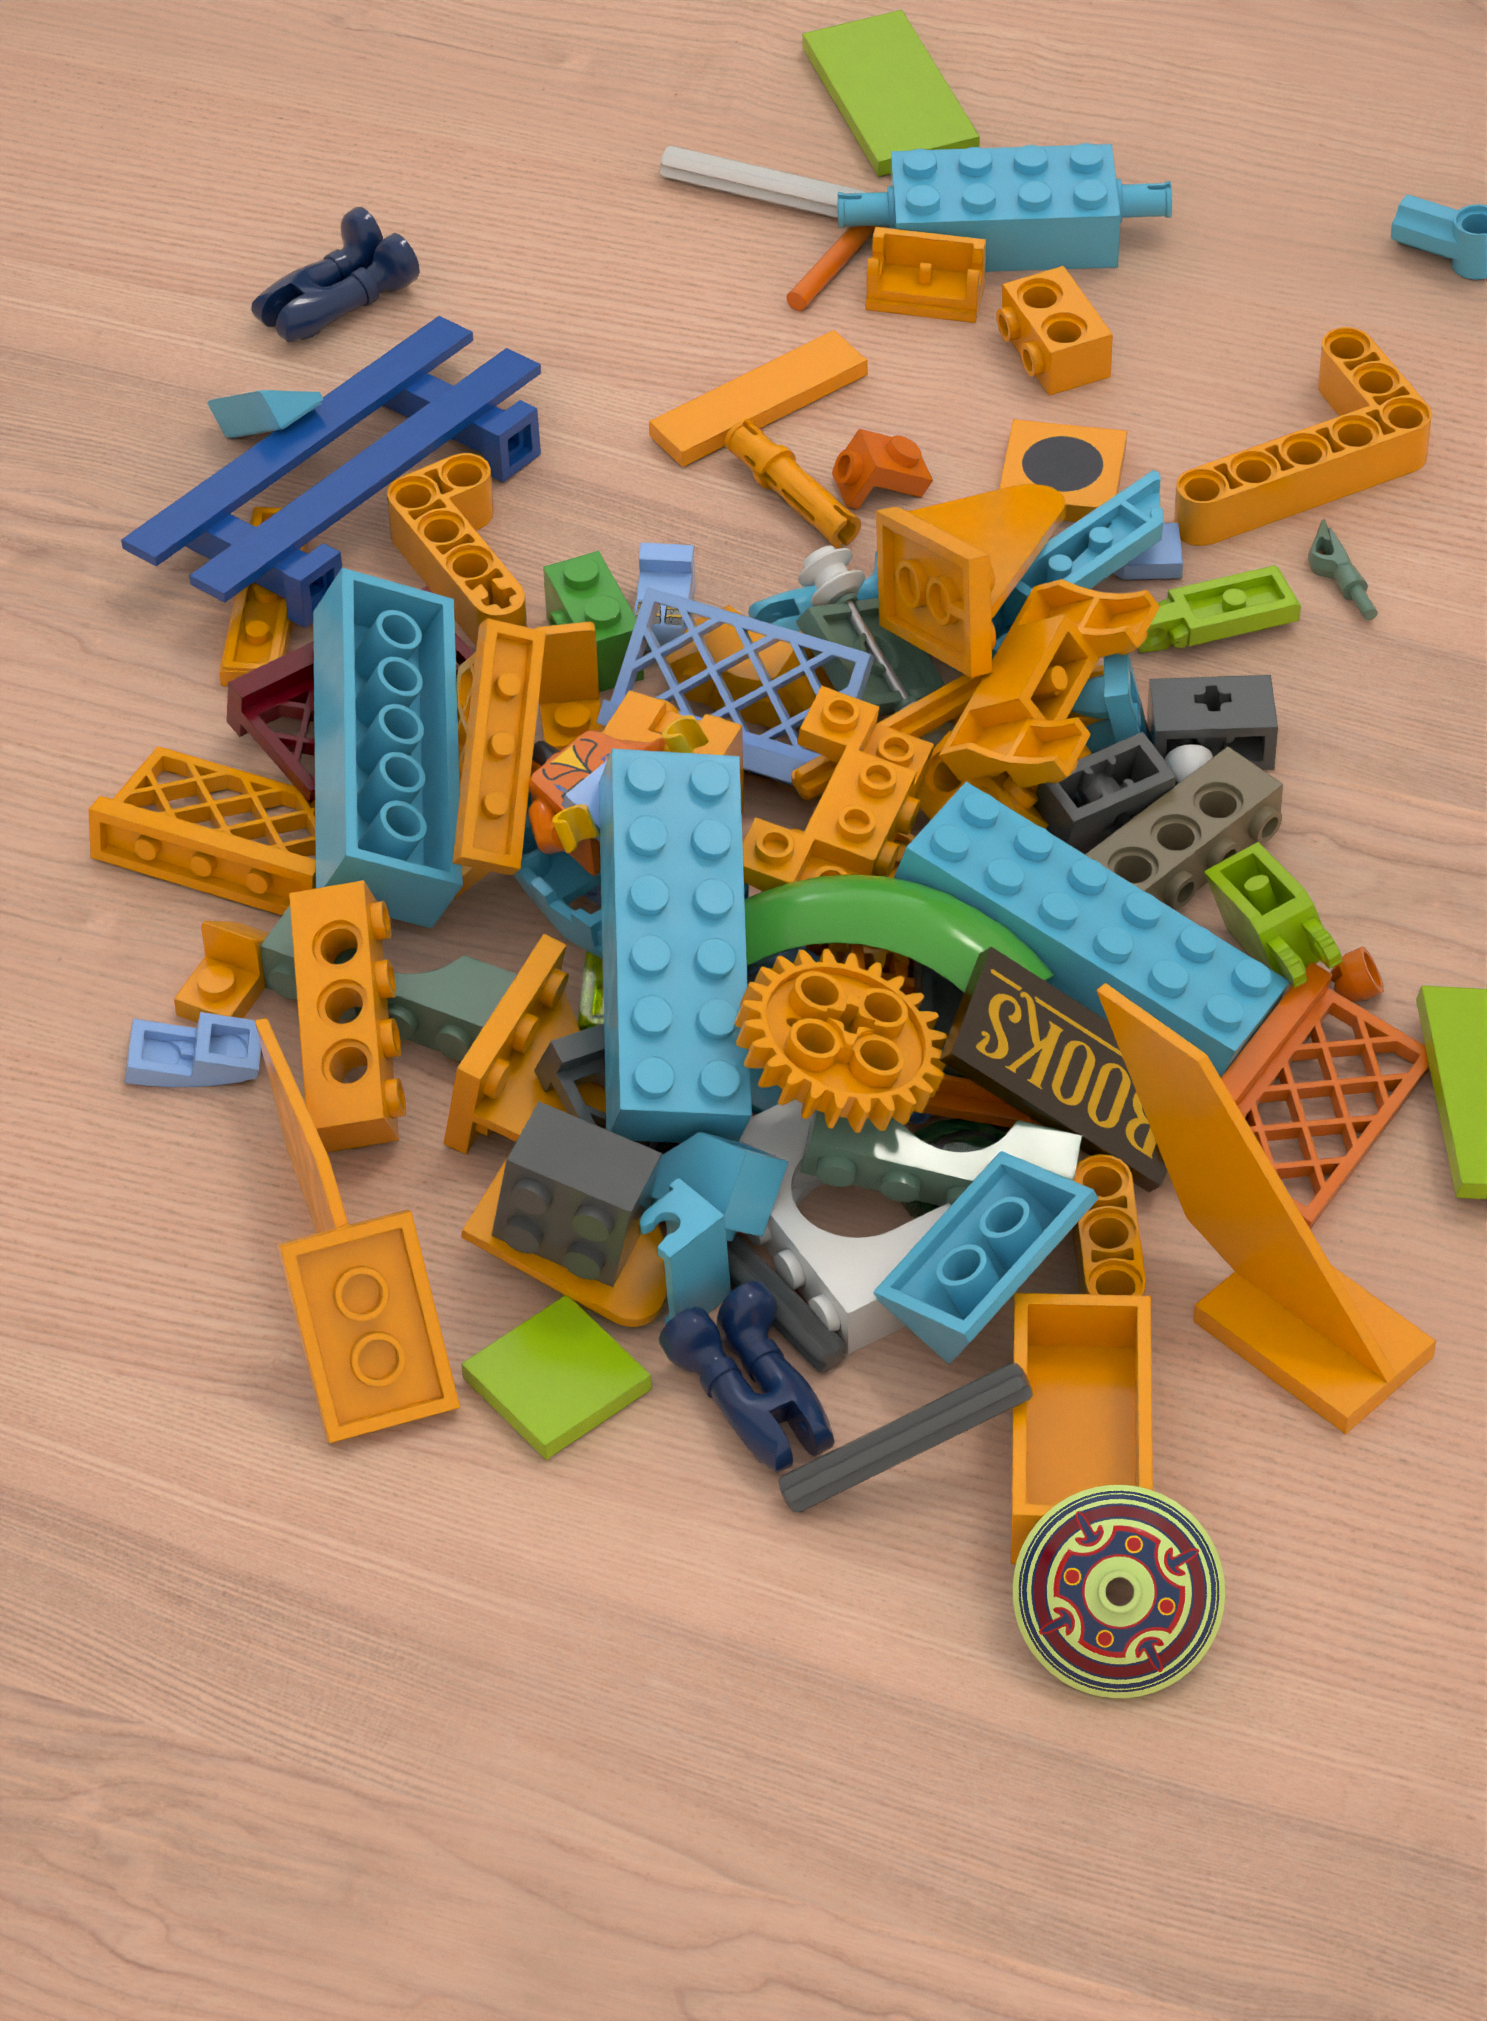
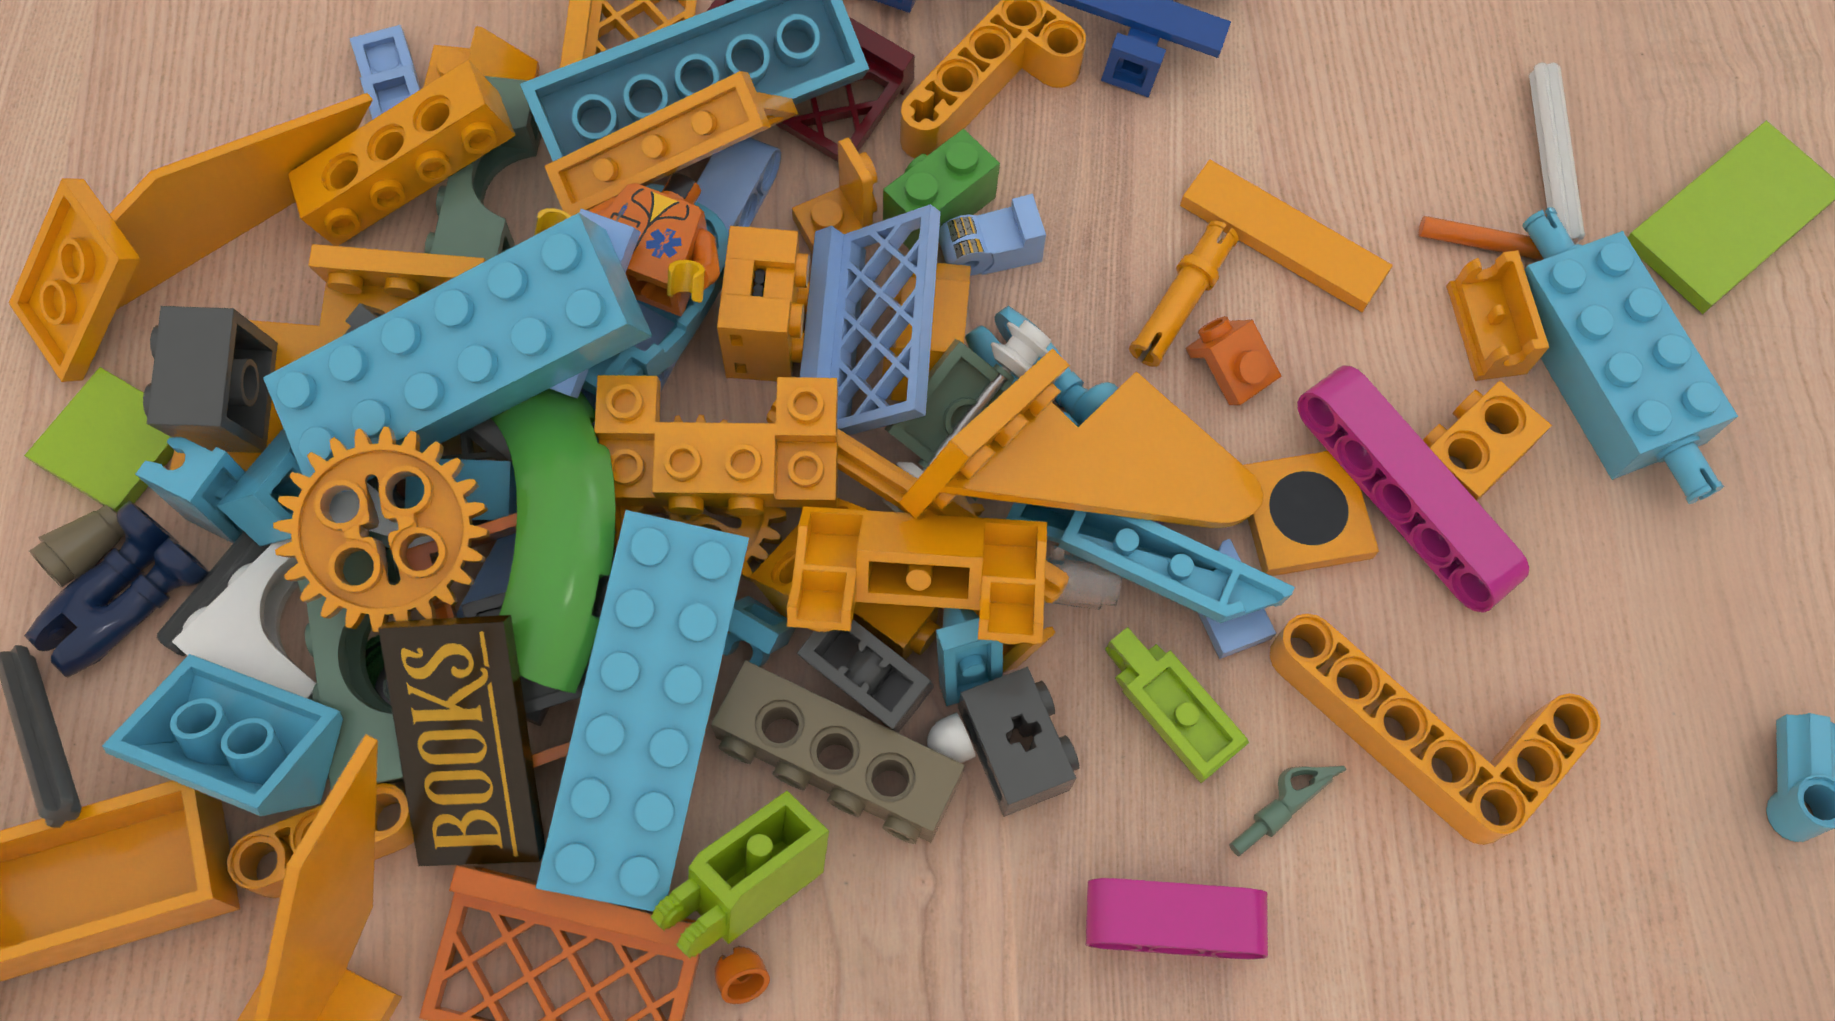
camera: 65 degrees right, 20 degrees up
none -> dark tan cone [29,505,125,587]
none -> dark pink beam [1086,878,1268,959]
none -> dark pink beam [1297,365,1529,613]

